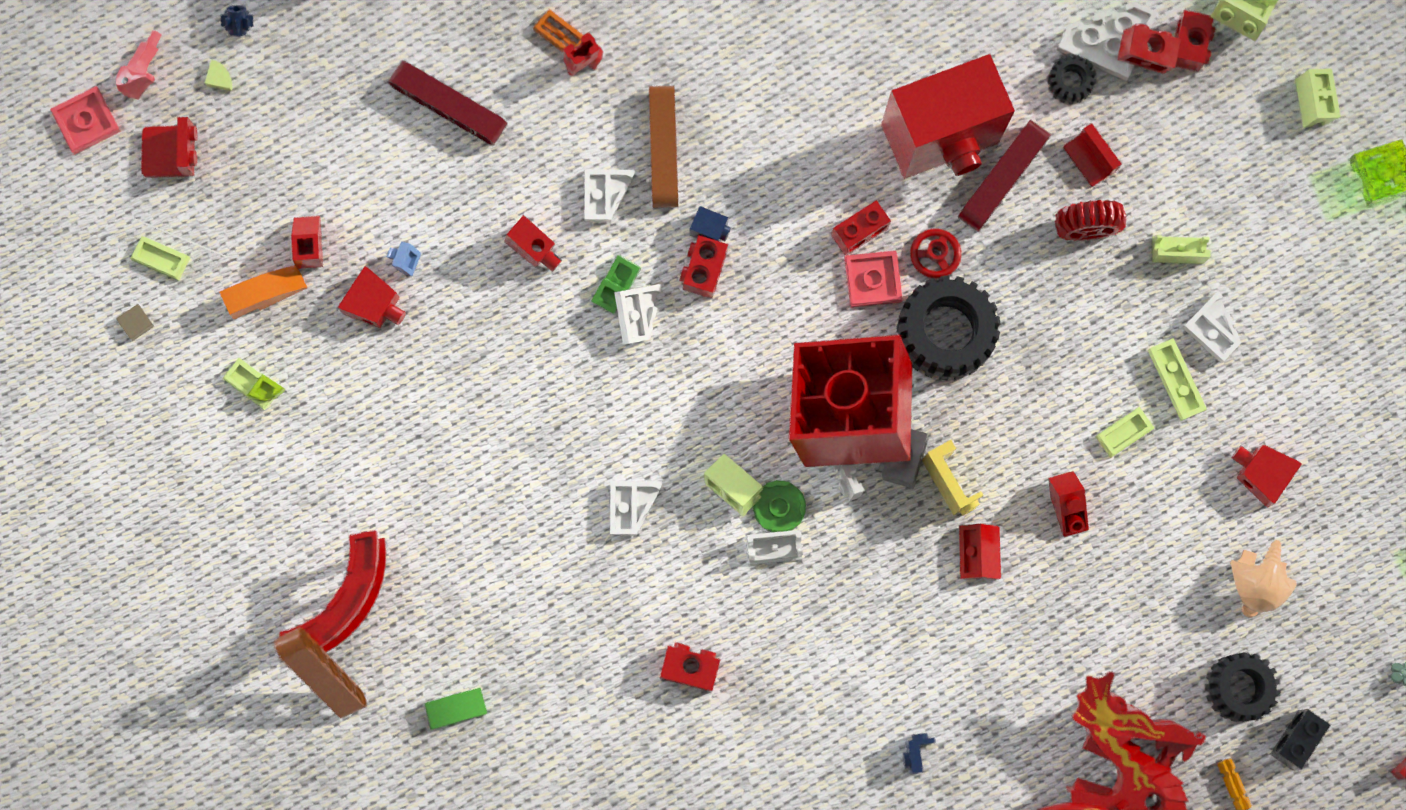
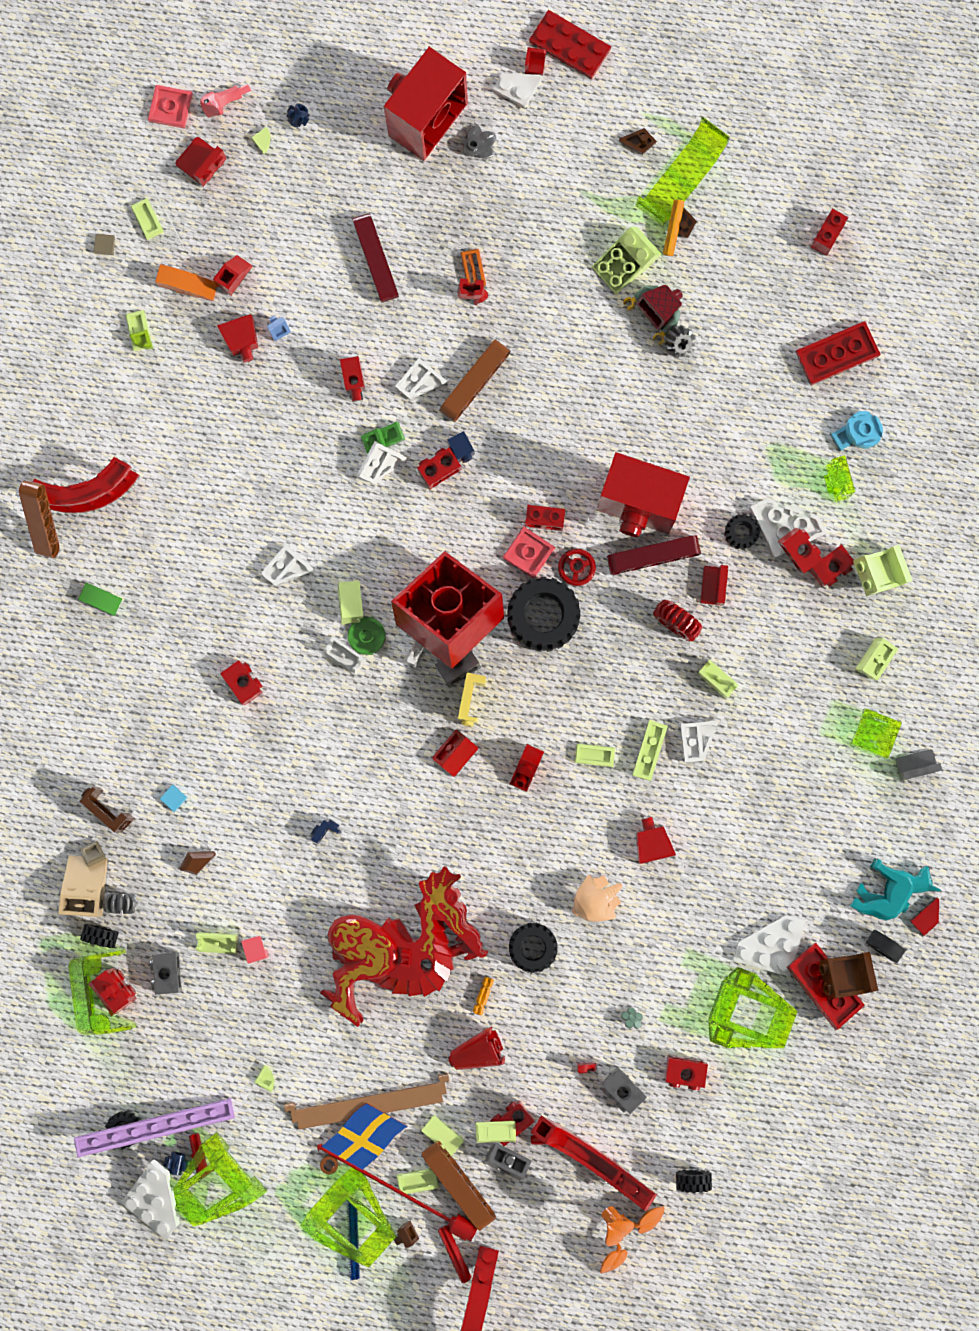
camera: 50 degrees right, 5 degrees up
black brick [1270,709,1331,770] -> none

